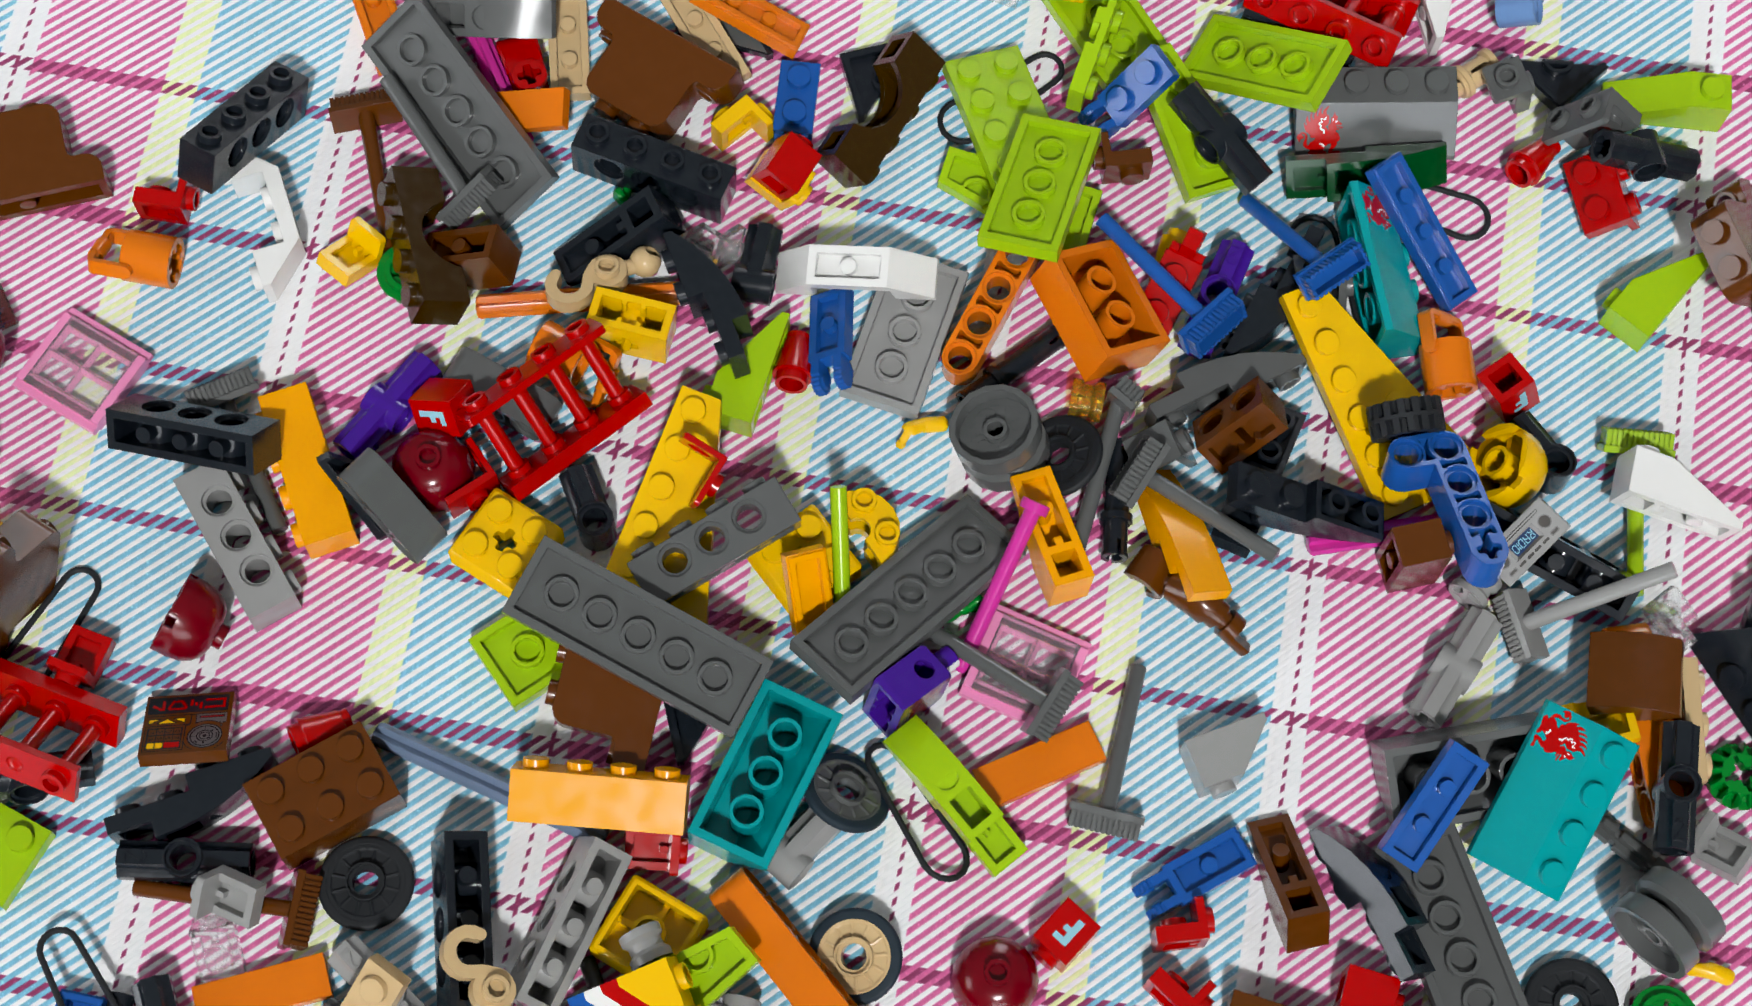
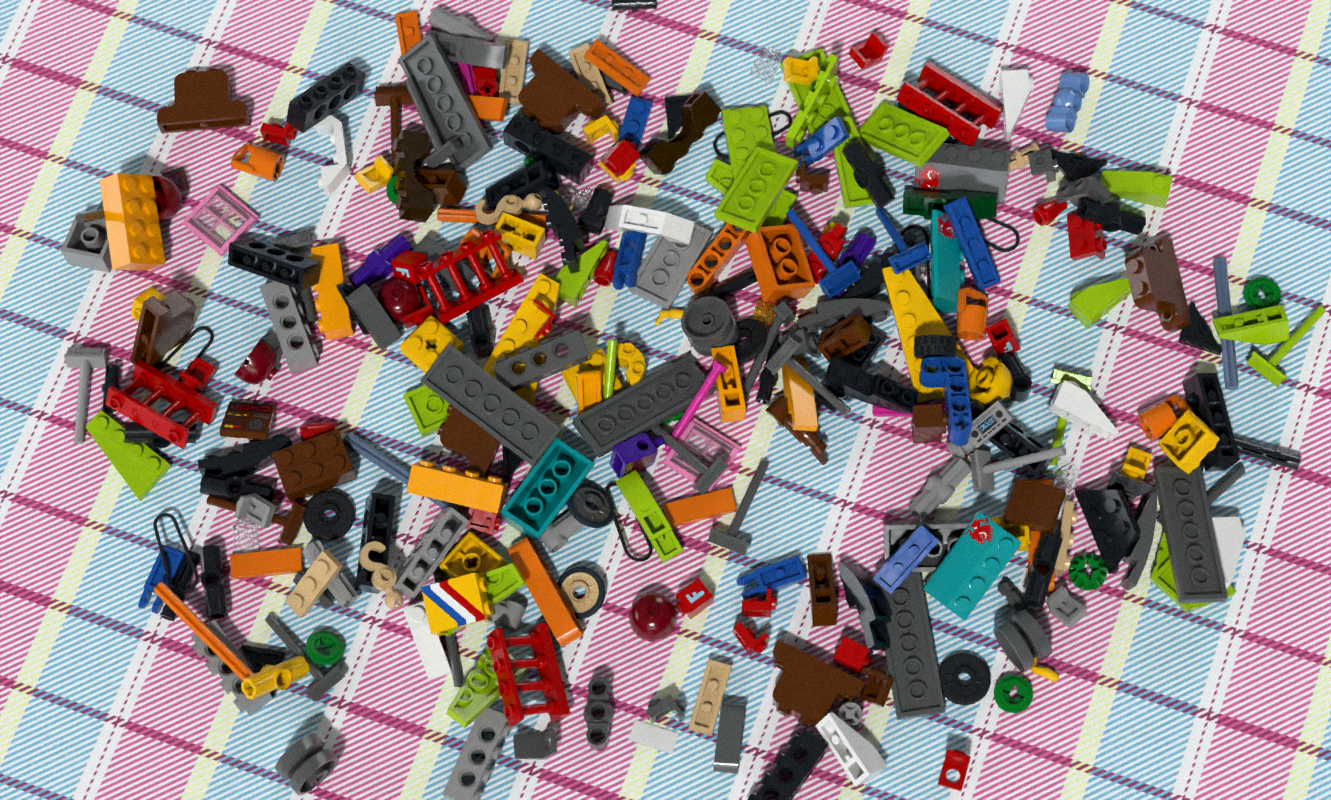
camera: 20 degrees right, 0 degrees up
light grey wheel [618,921,674,971] -> none
light grey slope [1179,712,1267,799] -> none

